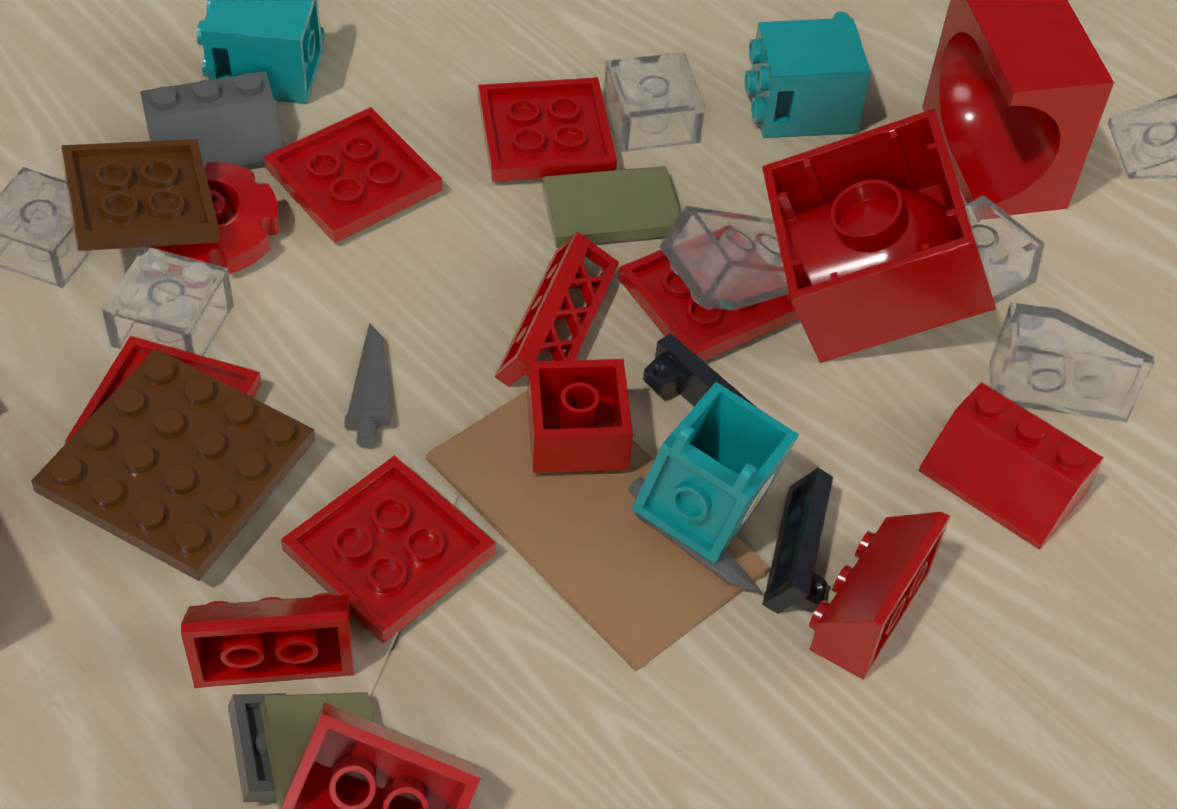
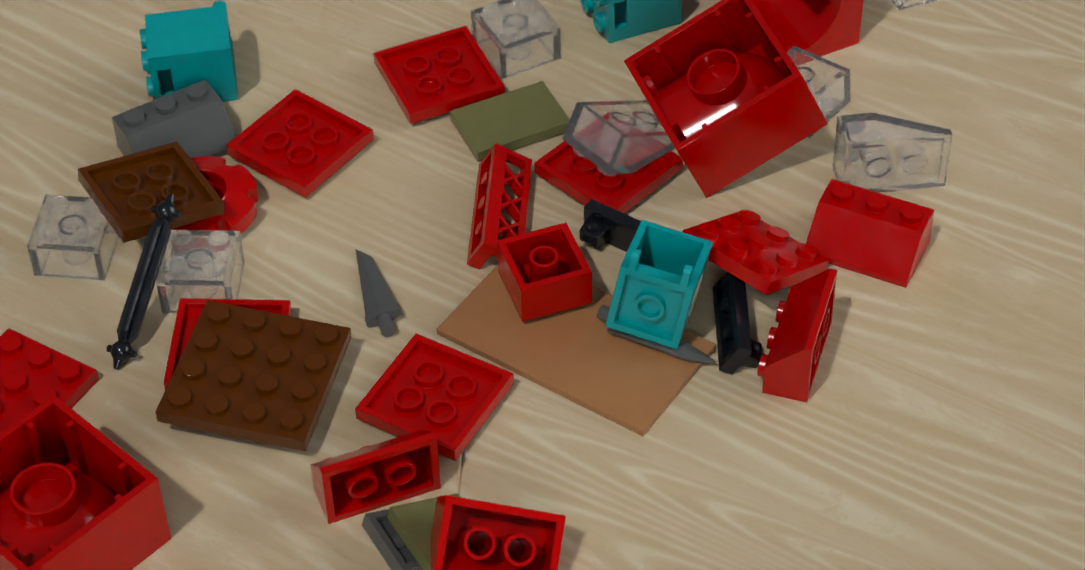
camera: 10 degrees left, 5 degrees down
none -> black wheel [106,194,181,370]
none -> red plate [682,210,830,295]

